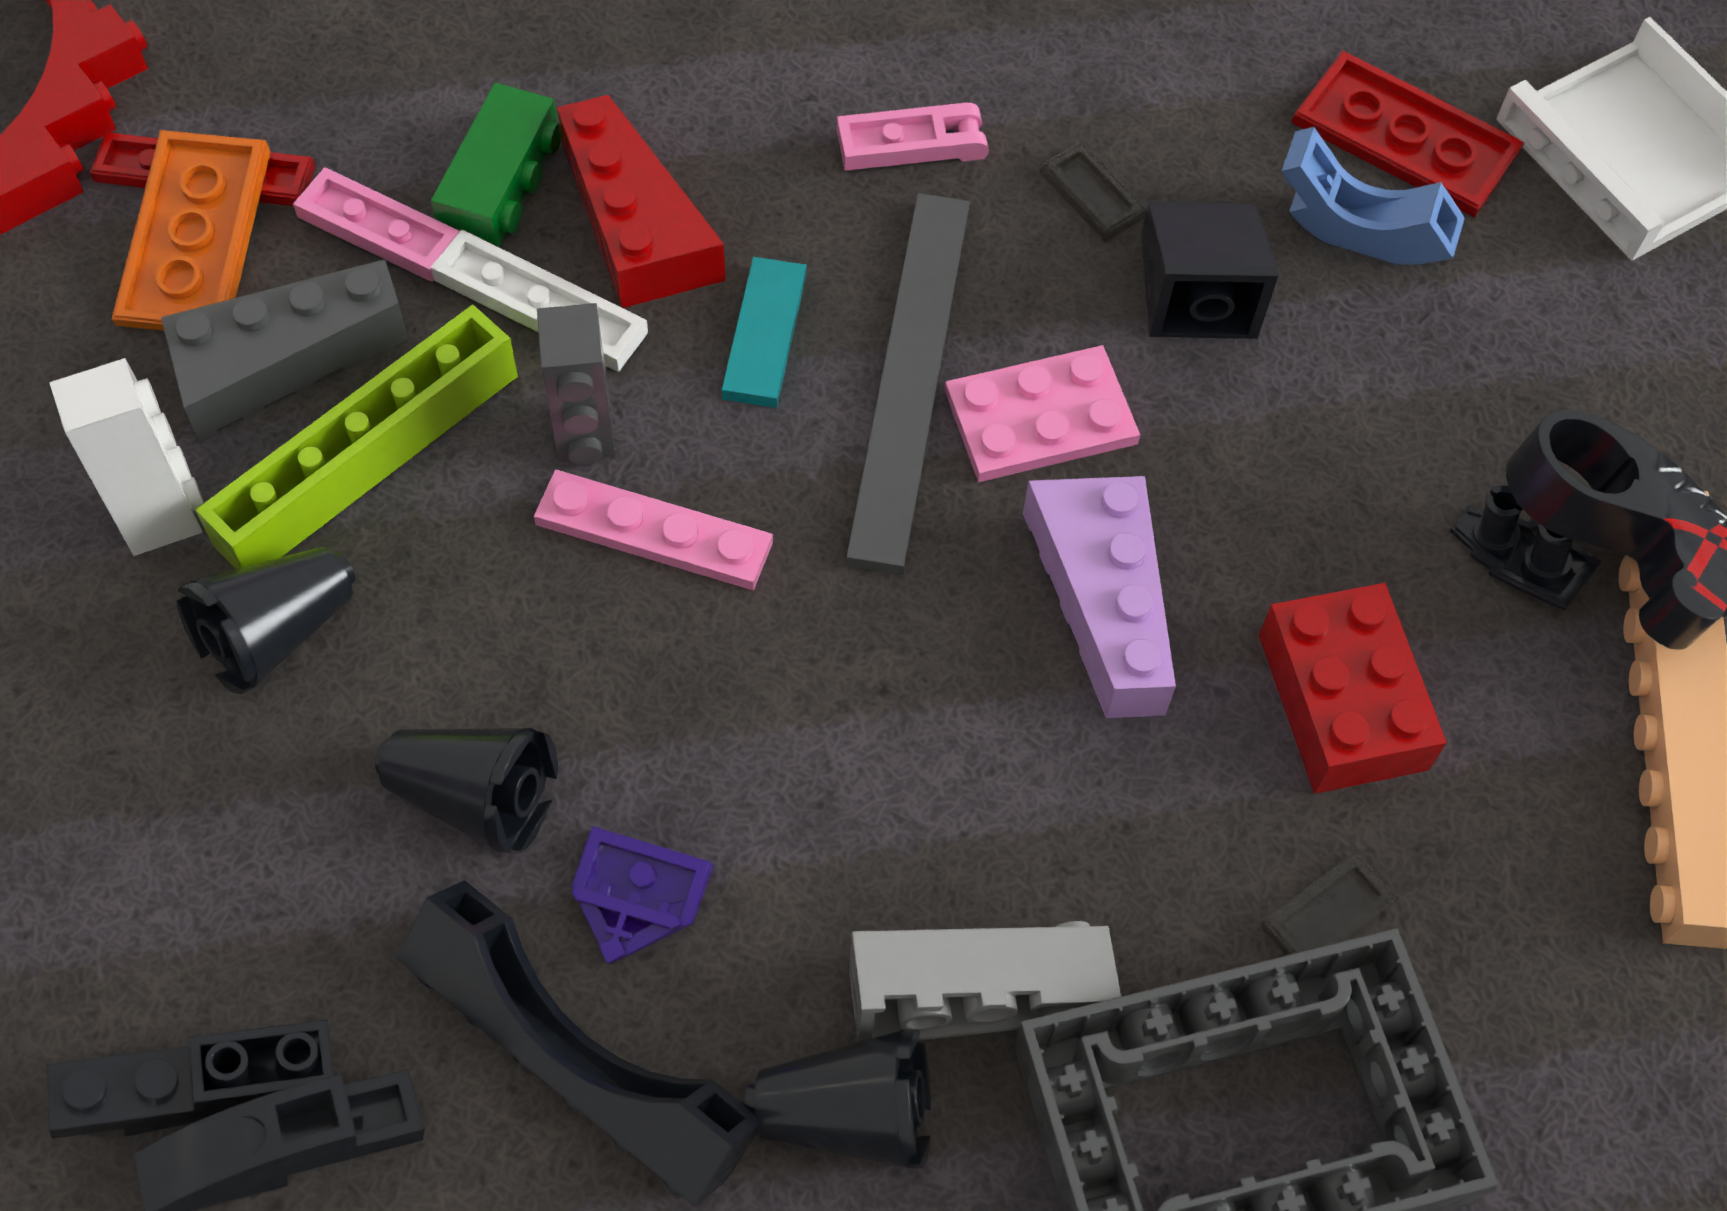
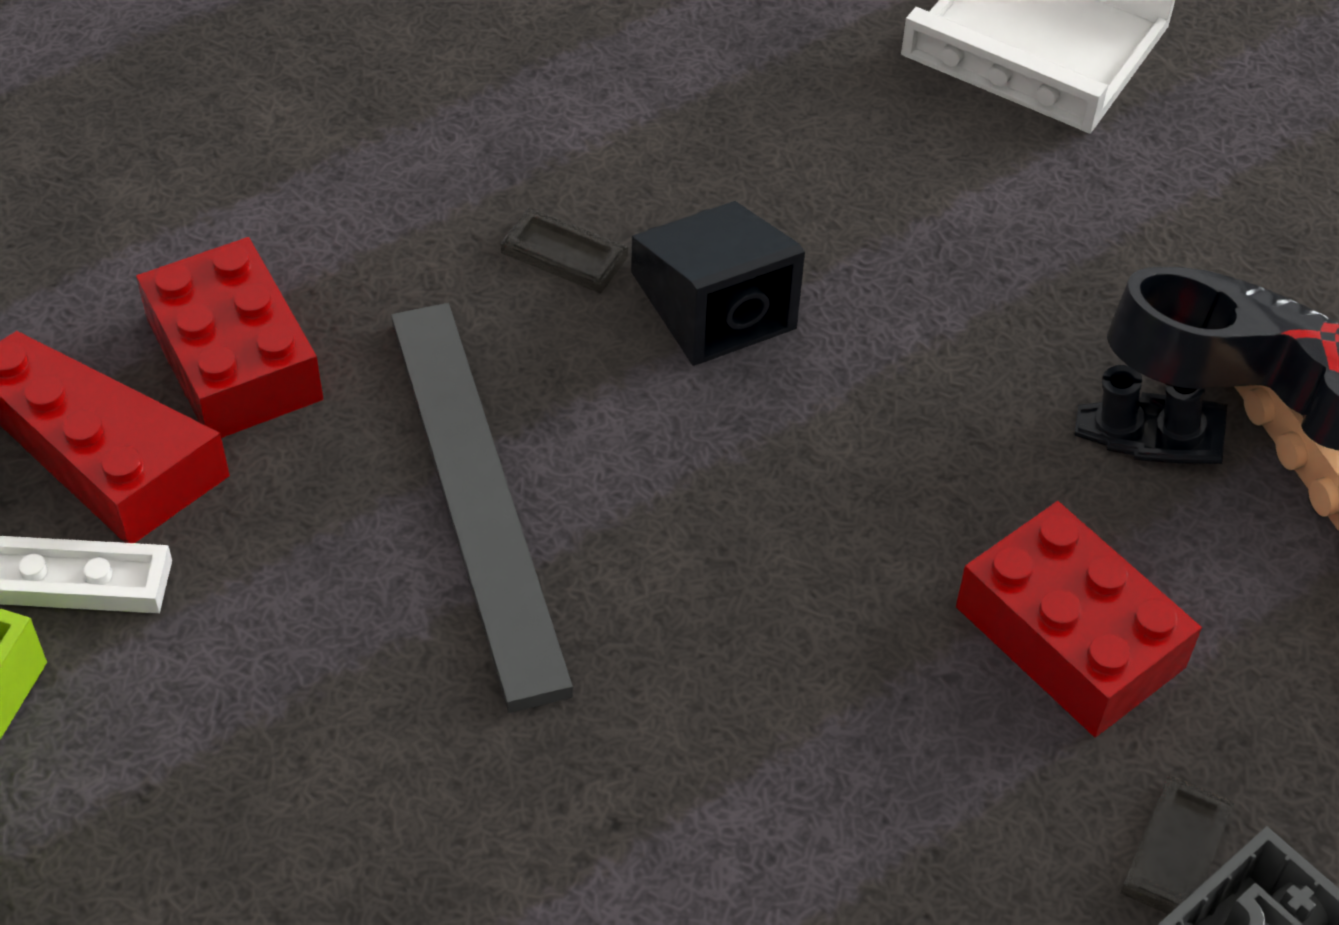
camera: 25 degrees left, 10 degrees down
bright pink plate [534,469,773,591] -> none
dark grey brick [537,303,615,466] -> none
teal tile [722,257,807,408] -> none
bright pink plate [837,103,989,171] -> none
bright pink plate [944,345,1140,482] -> none
lavender wedge [1023,476,1176,718] -> none
medium blue arch [1282,127,1465,265] -> none
red tile [1291,51,1525,218] -> none
none -> red brick [136,237,324,438]

